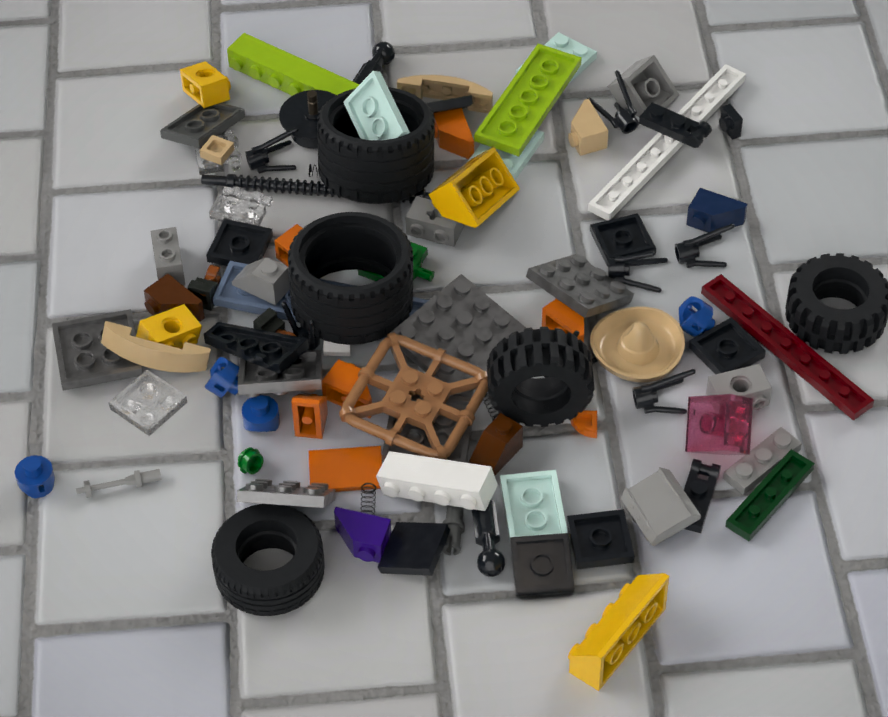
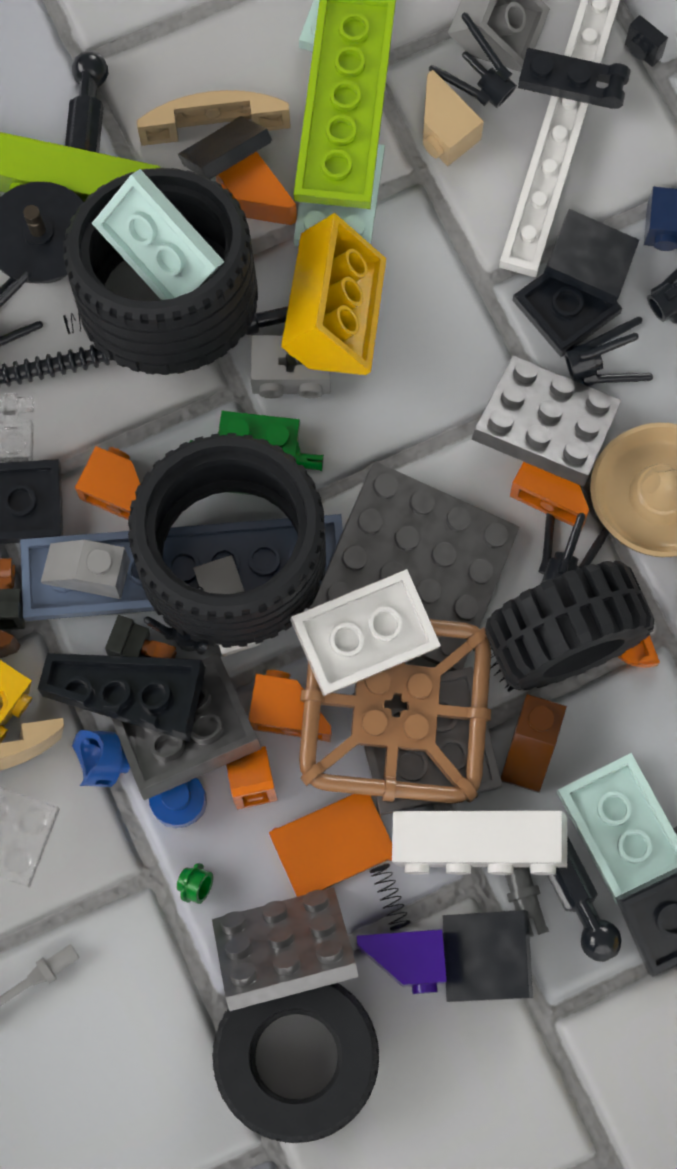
camera: 20 degrees left, 25 degrees up
none -> white plate [290,569,441,697]
none -> black tile [543,209,639,305]

